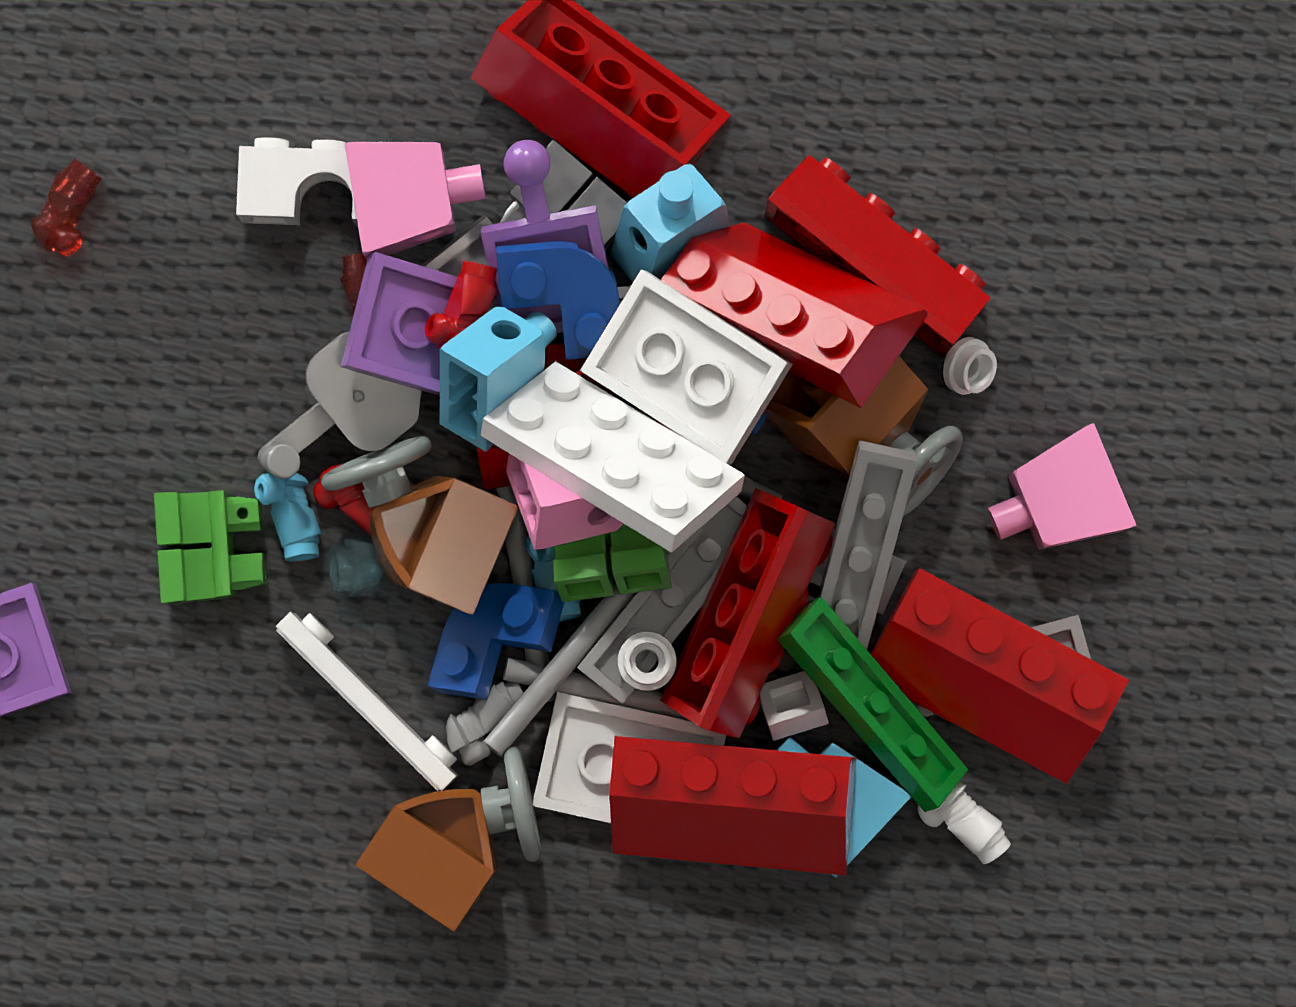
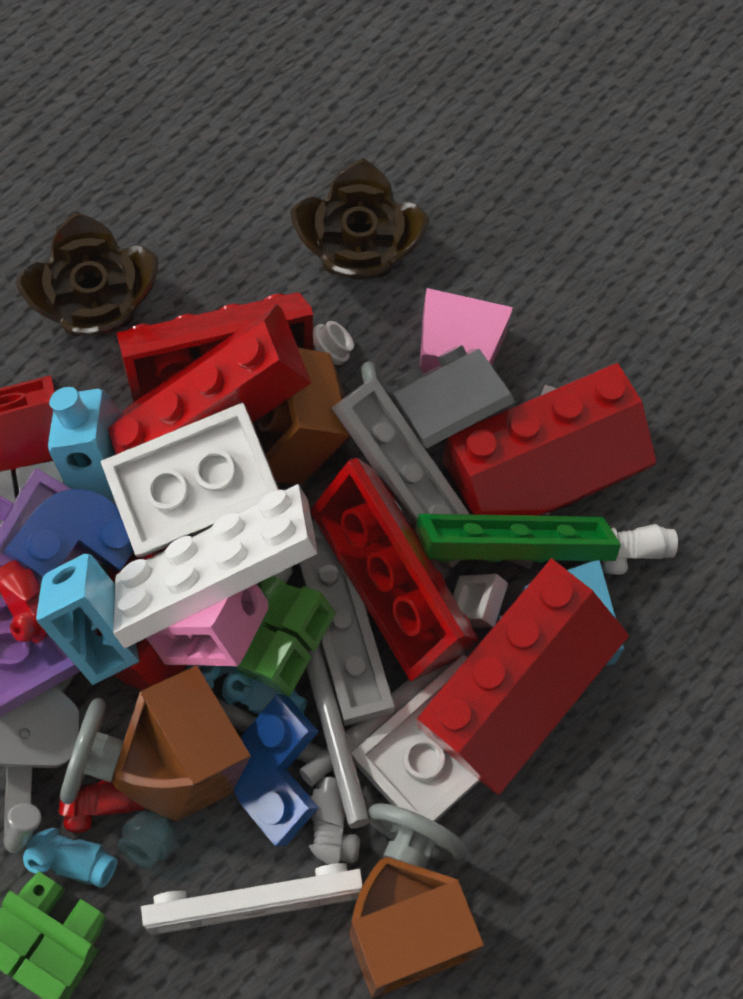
camera: 60 degrees left, 20 degrees down
white plate [618,632,676,691] -> none
none -> dark brown brick [15,212,159,335]
none -> dark brown brick [290,158,430,280]
none -> dark grey slope [388,345,515,448]

